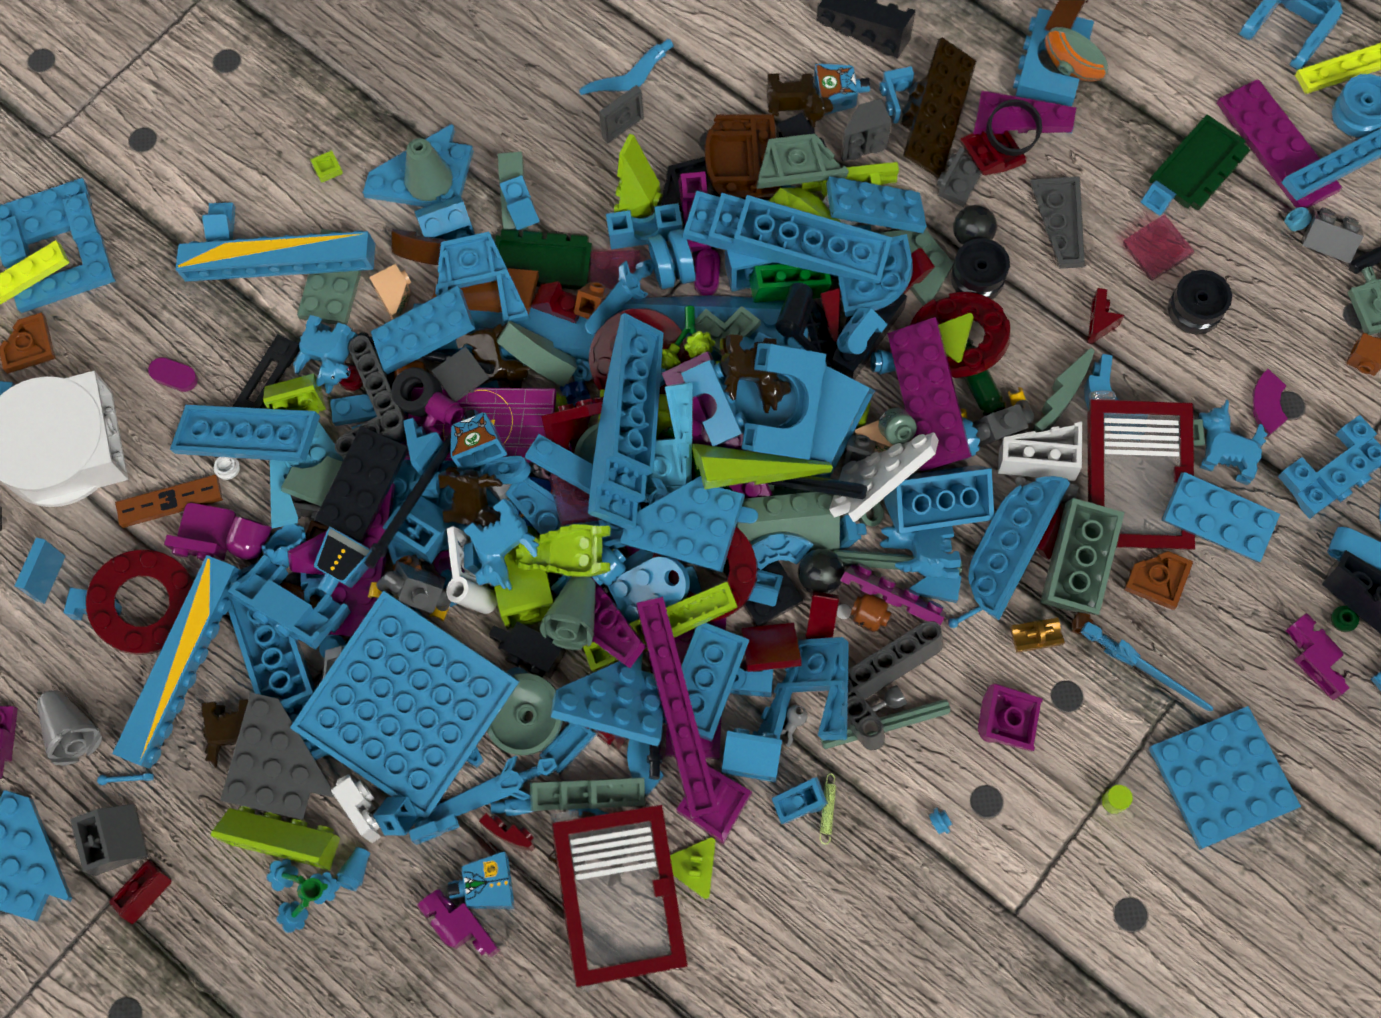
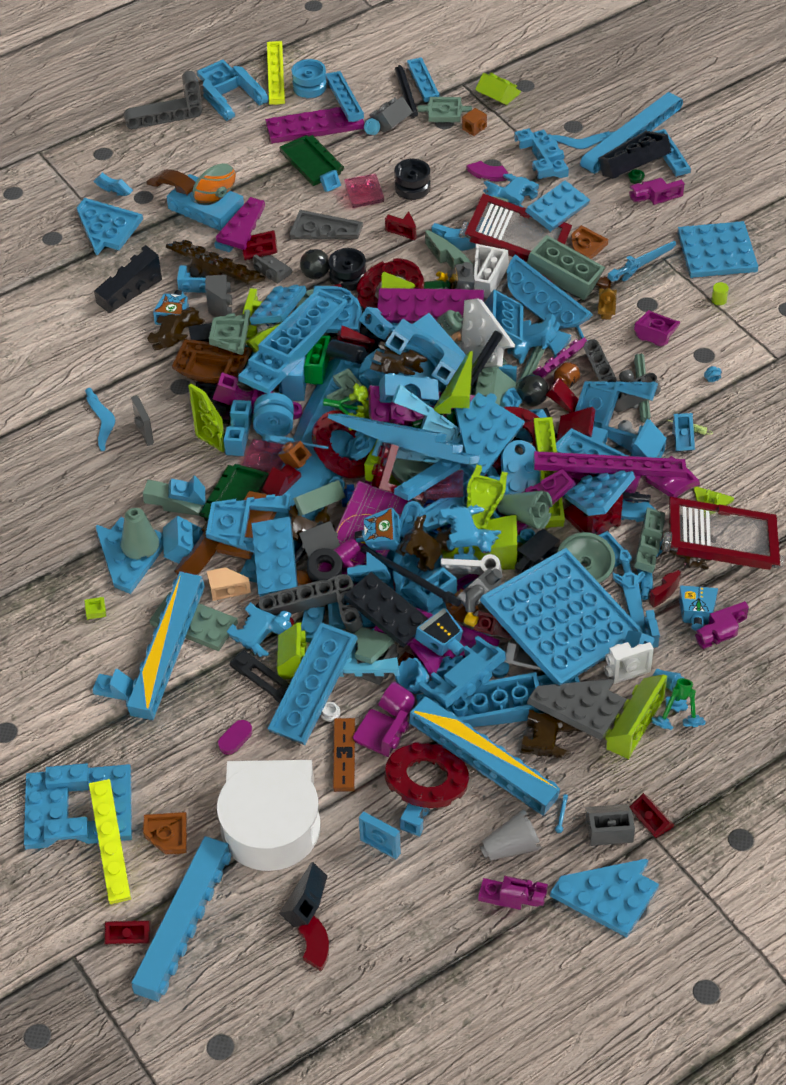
camera: 75 degrees left, 20 degrees down
black tyre [986,99,1042,156] -> none

